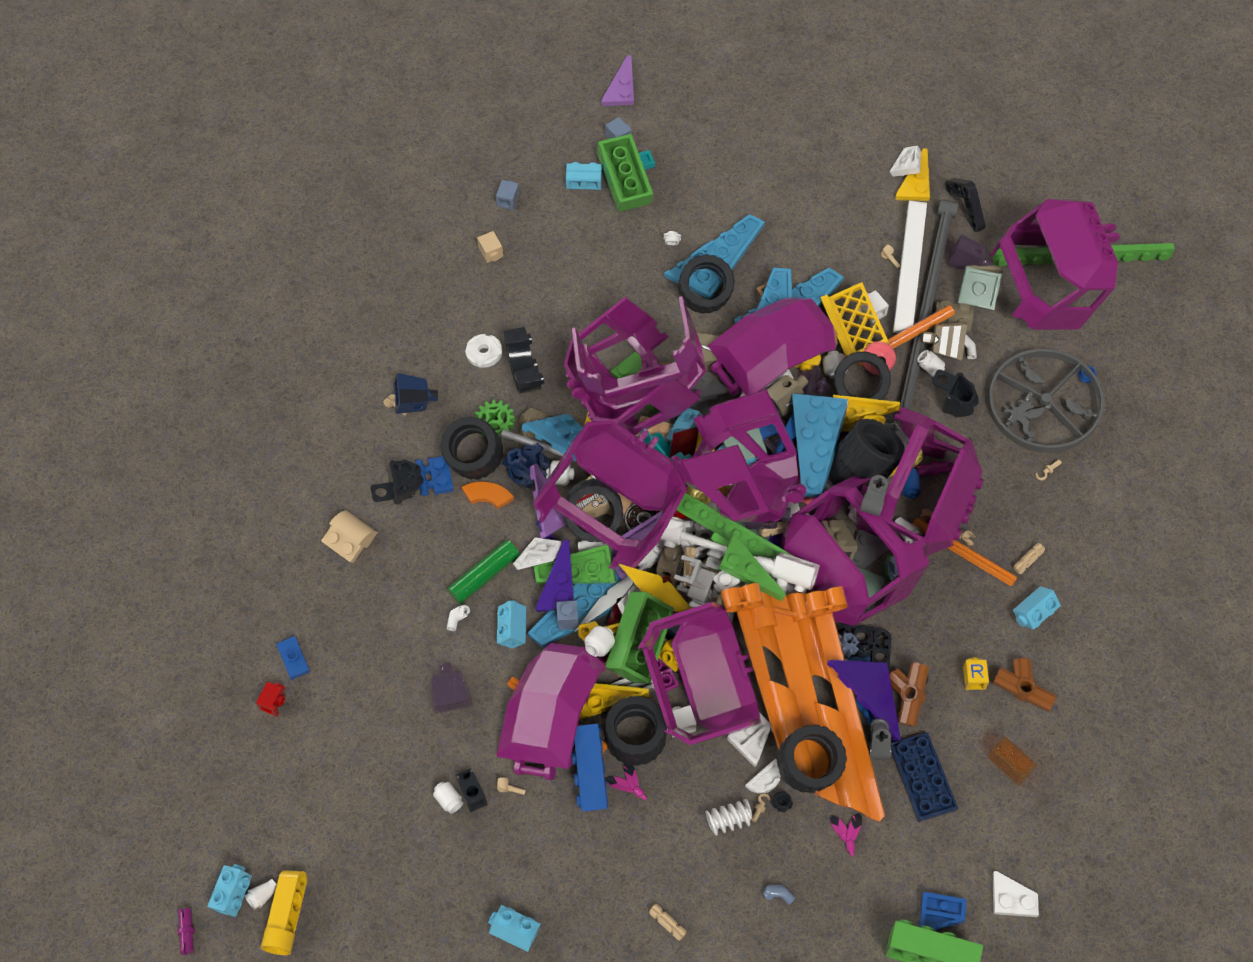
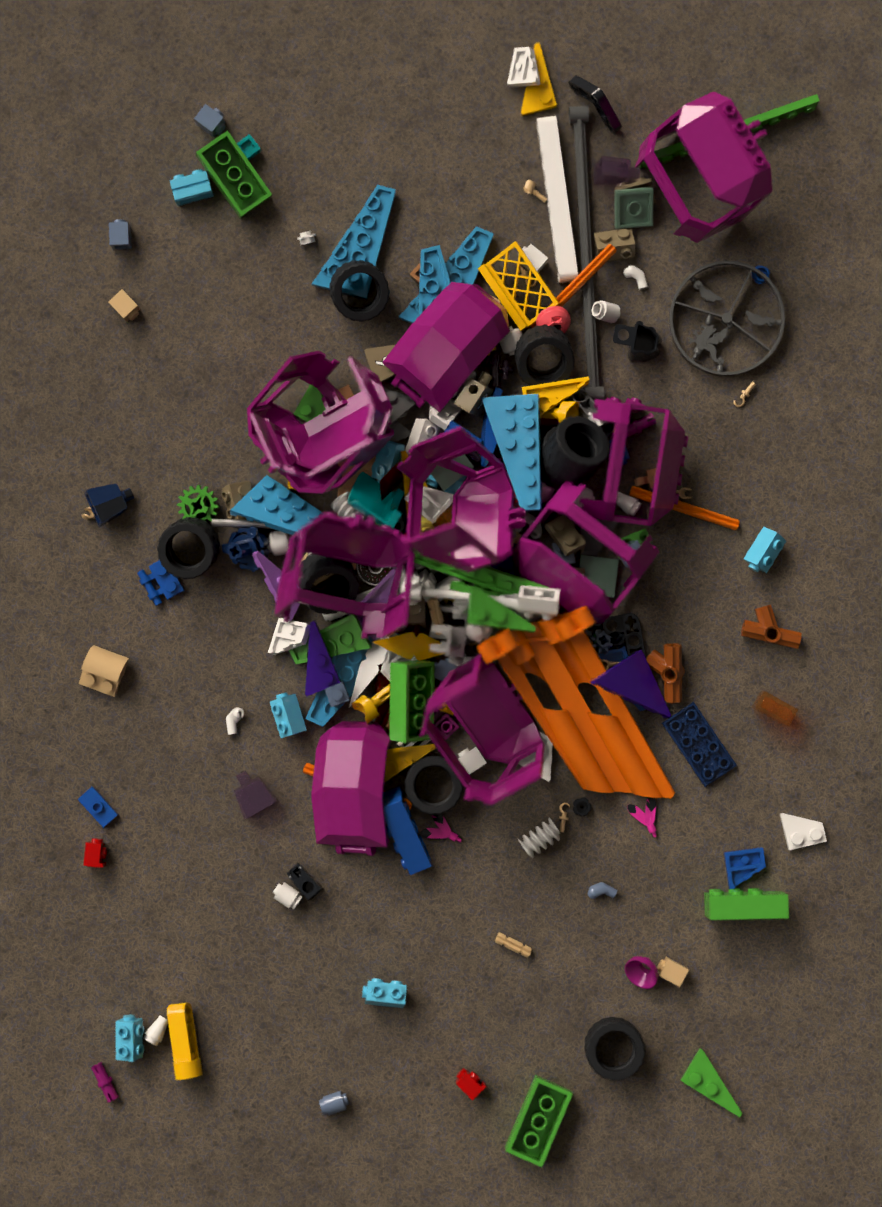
camera: 15 degrees left, 25 degrees up
black piece [370,459,424,505] -> none
green brick [447,540,519,604] -> none
orange tile [461,482,514,509] -> none
white tile [465,334,502,368] -> none
tan hand [497,778,526,795] -> none
black brick [503,327,545,394] -> none
white head [585,626,615,657] -> none
medium lavender wing [601,55,634,106] -> none
white tile [745,758,781,794] -> none
black tyre [777,724,847,793] -> none
dark grey piece [860,475,888,516] -> none
dark grey piece [868,718,891,759] -> none
torso [922,322,967,360] -> none
yellow brick [963,658,989,690] -> none
tan axle [1013,543,1045,574] -> none

